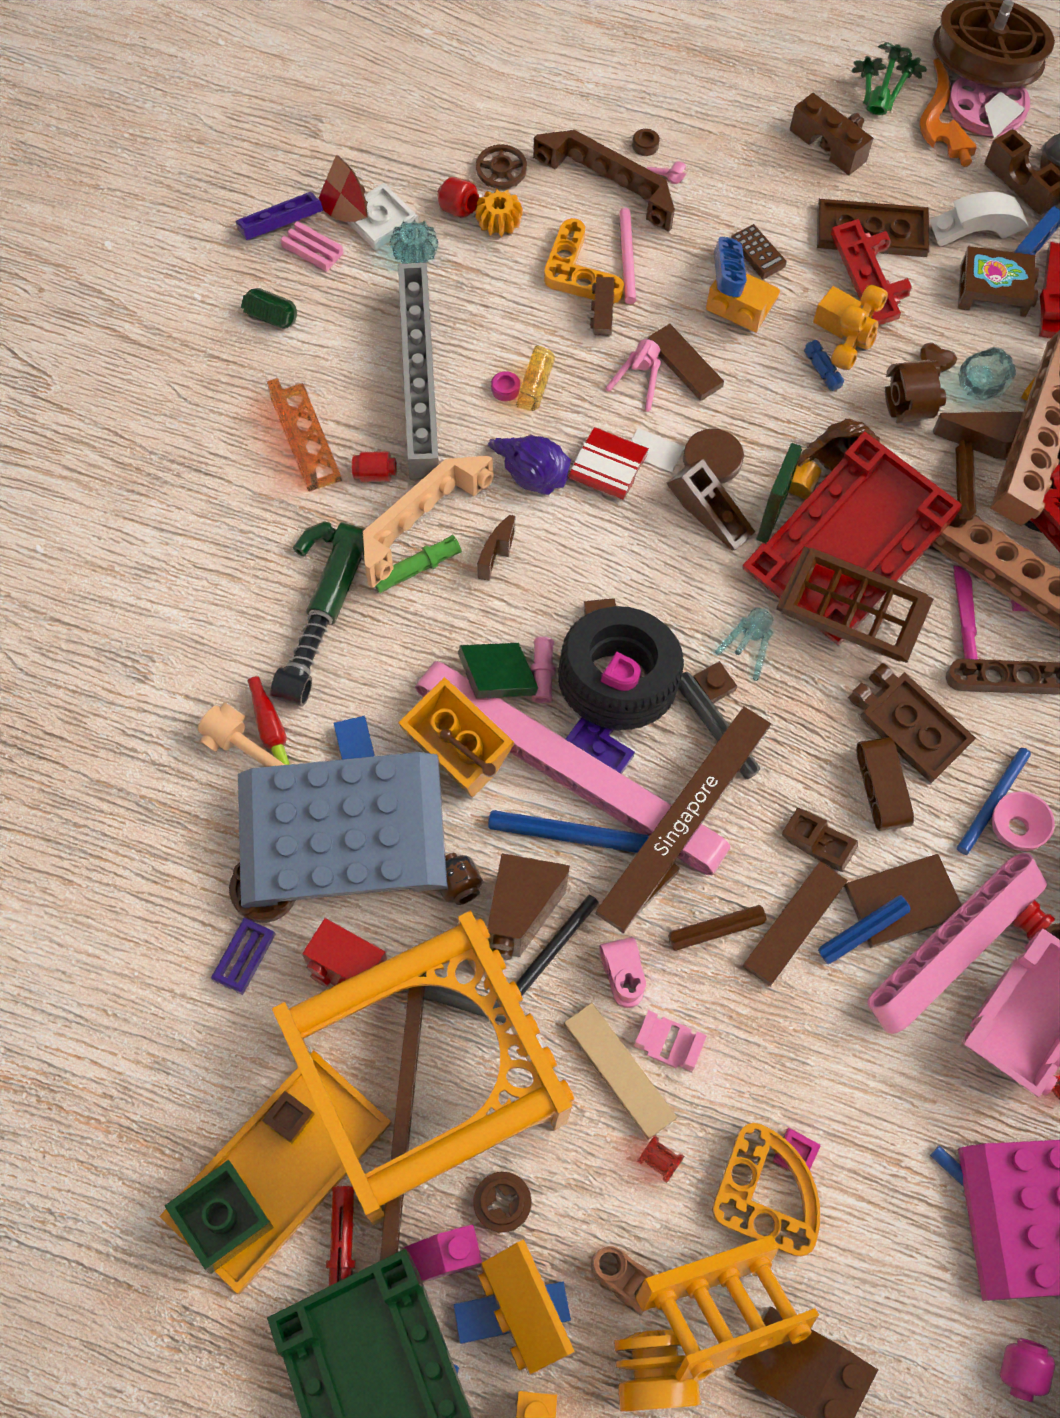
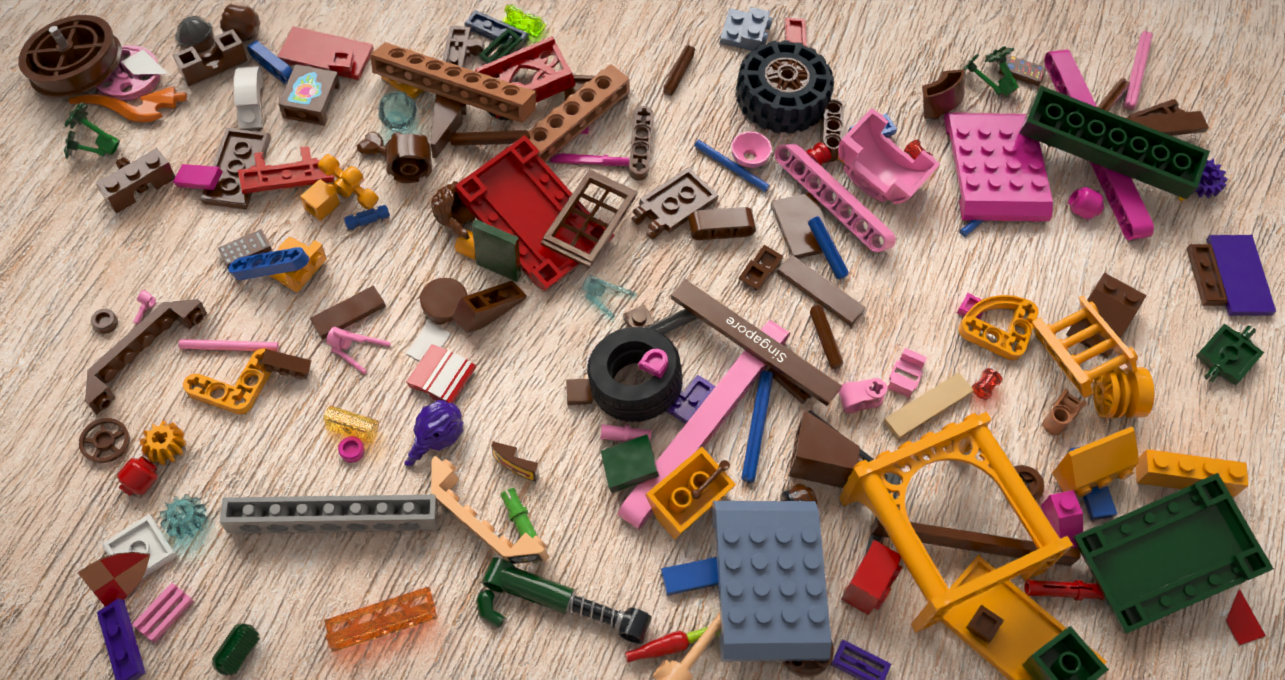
camera: 90 degrees left, 5 degrees down
red brick [352,451,397,482] -> none
none -> dark pink tile [173,164,223,190]

